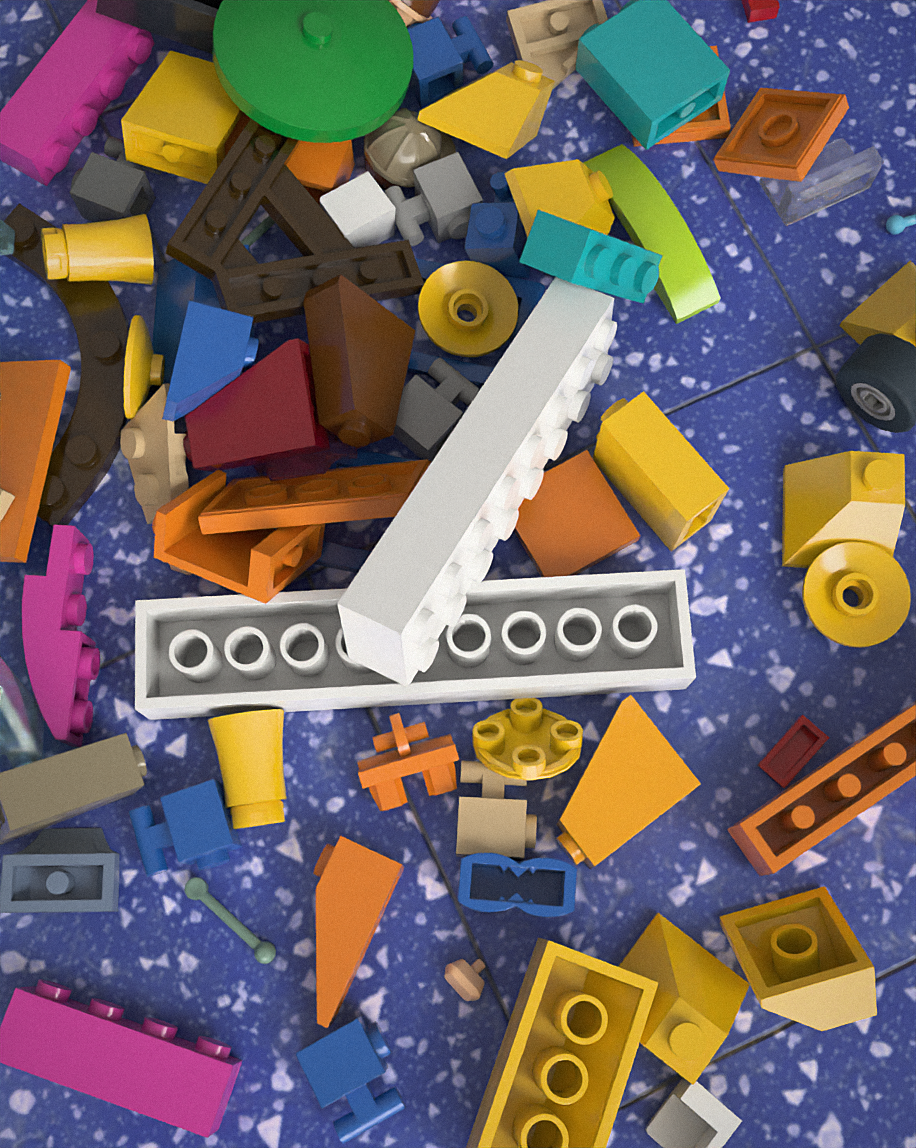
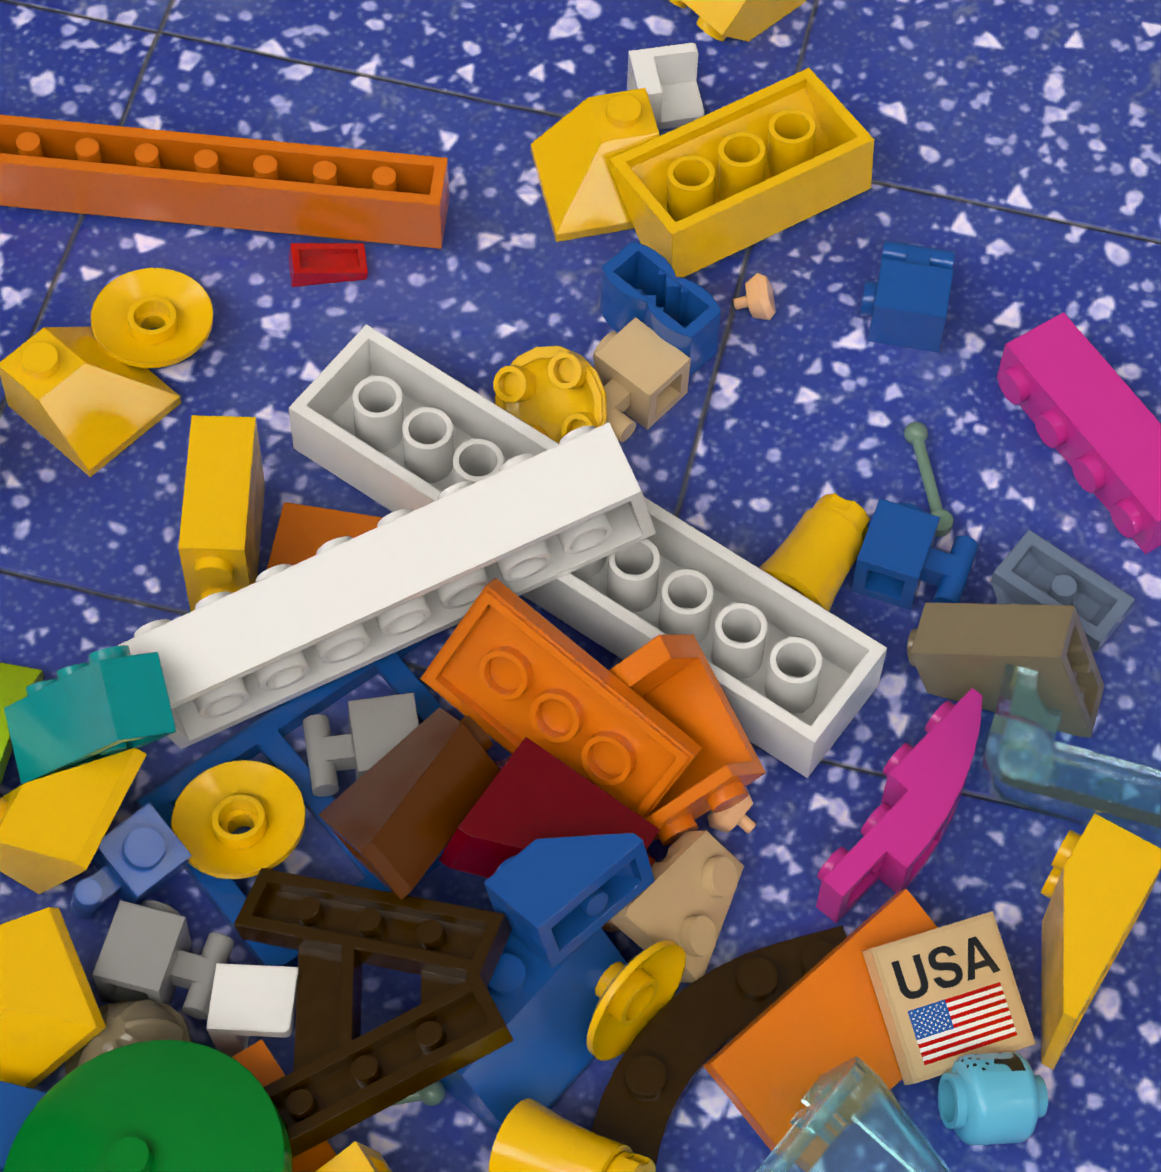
camera: 145 degrees left, 15 degrees down
orange slope [313,836,405,1028] -> none
orange hips [357,713,459,811] -> none
light orange slope [556,695,701,869] -> none
yellow slope [719,886,877,1031] -> none

